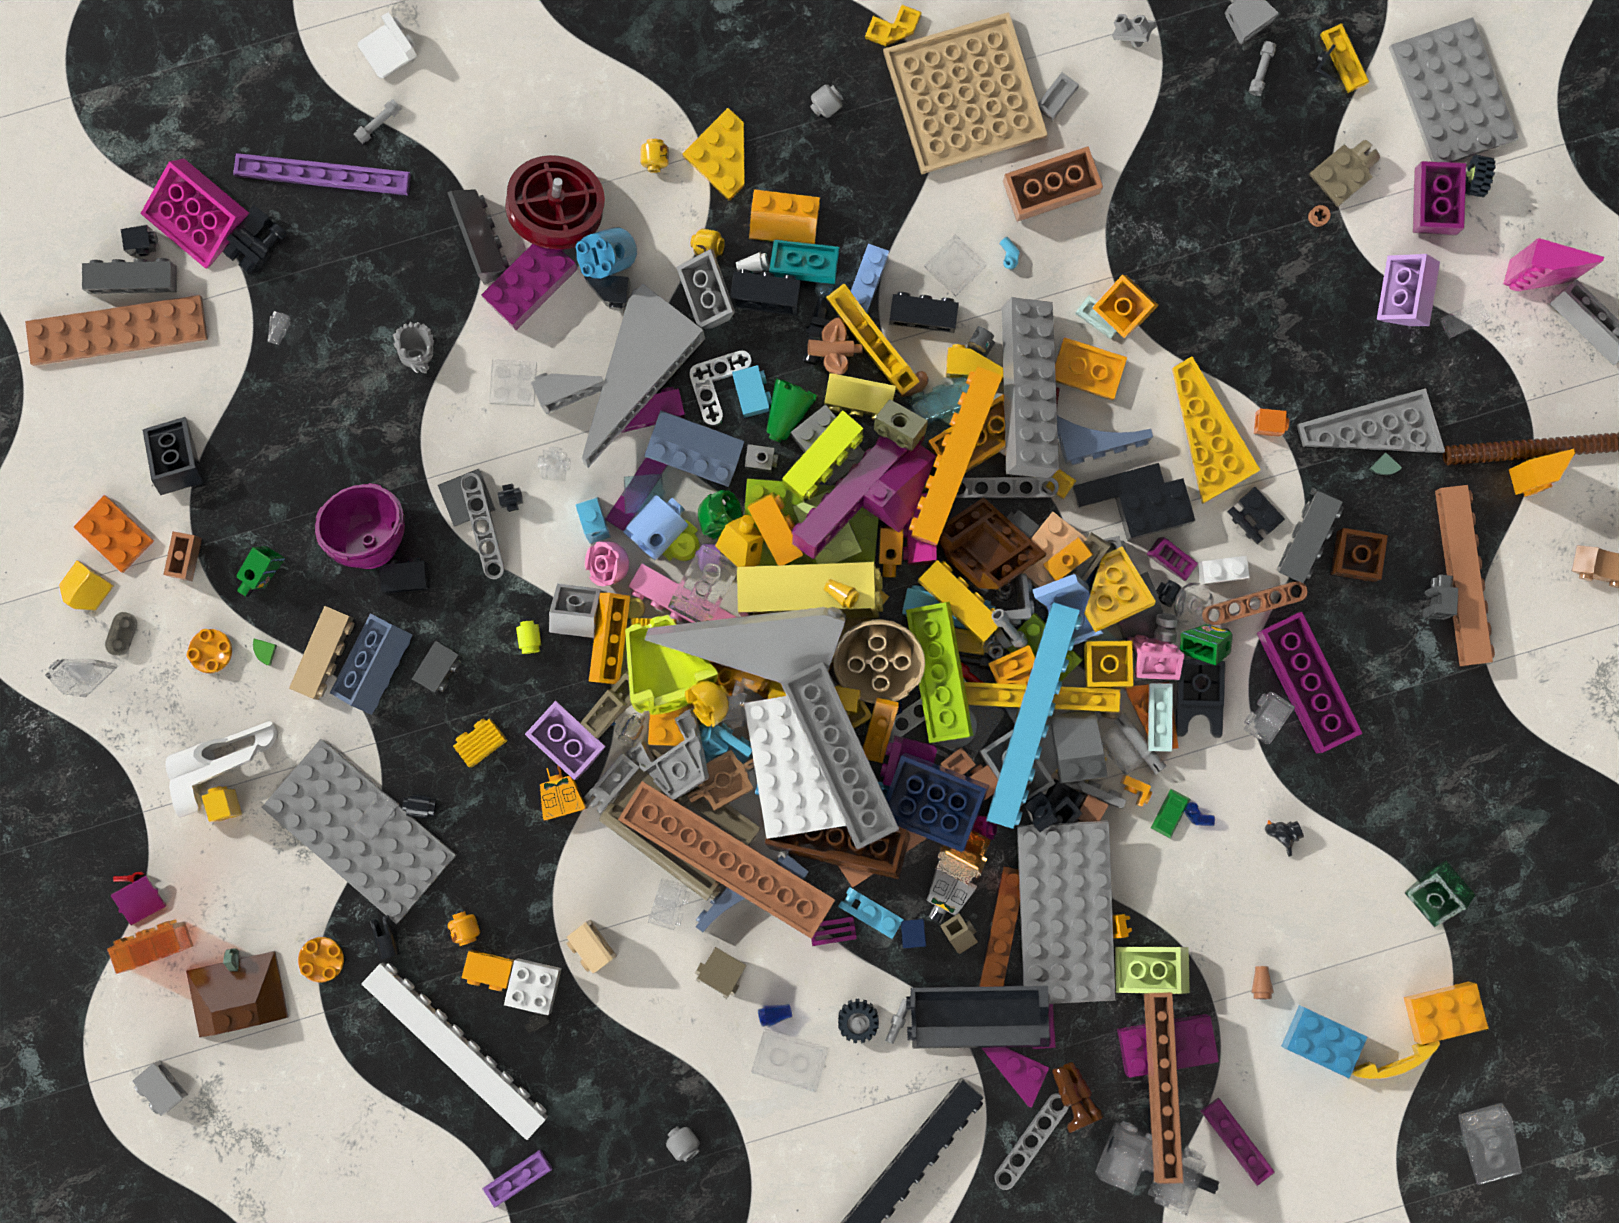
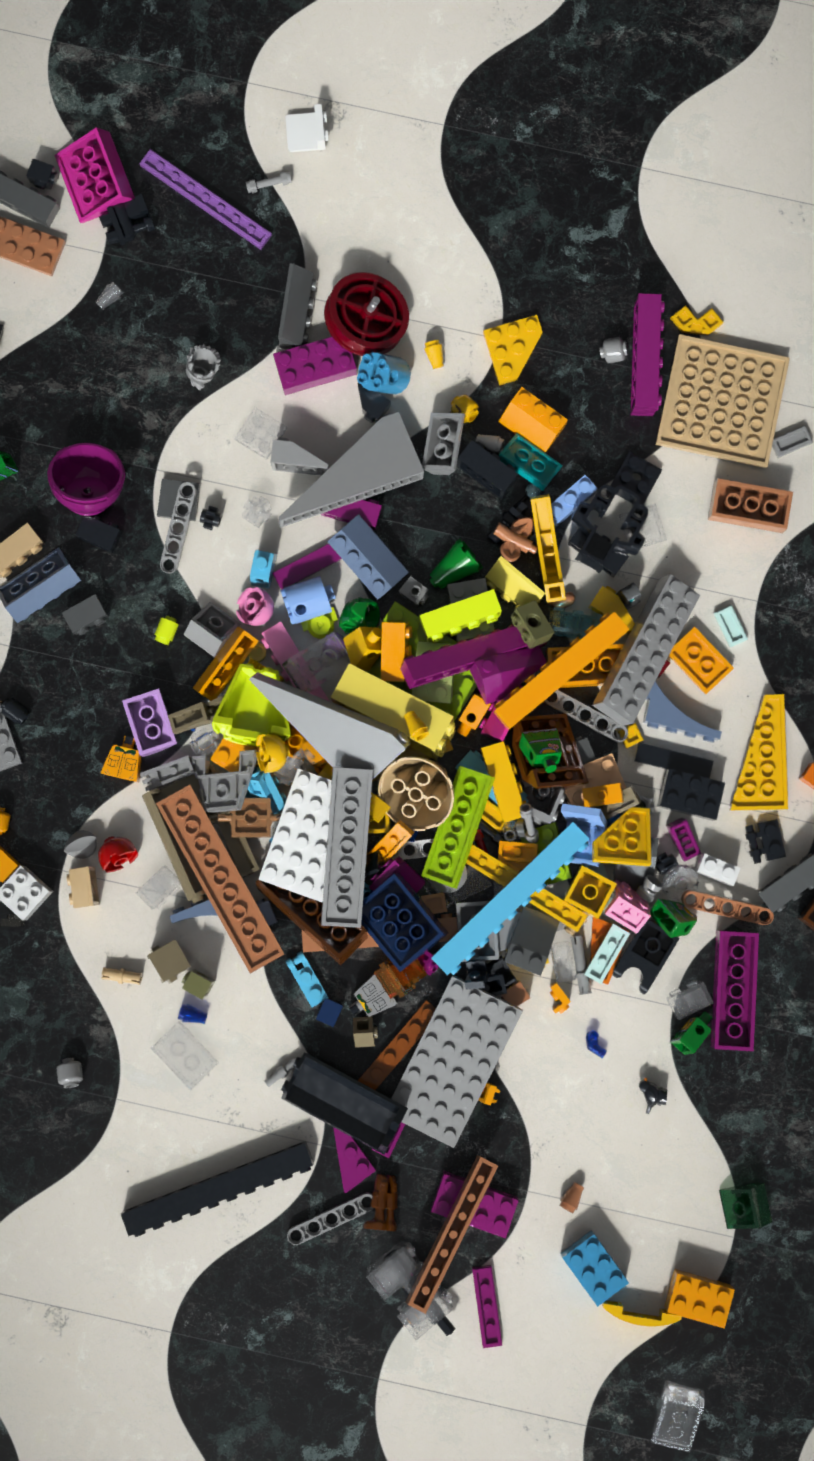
camera: 25 degrees right, 0 degrees up
yellow brick [453,718,508,768] -> none
clear light blue piece [622,474,665,513] -> none
yellow head [640,138,669,173] -> none
white beam [690,350,752,427] -> none
medium azure brick [732,365,772,418] -> none
magenta tile [811,916,857,946] -> none
black wheel [838,998,879,1044] -> none
medium azure arm [999,236,1020,269] -> none
light grey hinge [1064,780,1126,808] -> none
light orange slope [1092,275,1158,338] -> none
yellowish green slope [1115,947,1190,994] -> none
green tile [1151,789,1191,839] -> none
none -> light grey piece [64,830,97,859]
none -> red cylinder [98,836,138,873]
none -> tan pin [101,967,142,985]
none -> olive brick [181,969,216,1000]
none -> black slope [365,851,385,877]
none -> yellow cone [424,340,444,369]
none -> green torso [519,728,562,773]
none -> black piece [571,451,662,573]
none -> magenta brick [630,293,665,416]
none -> green torso [670,1011,713,1055]

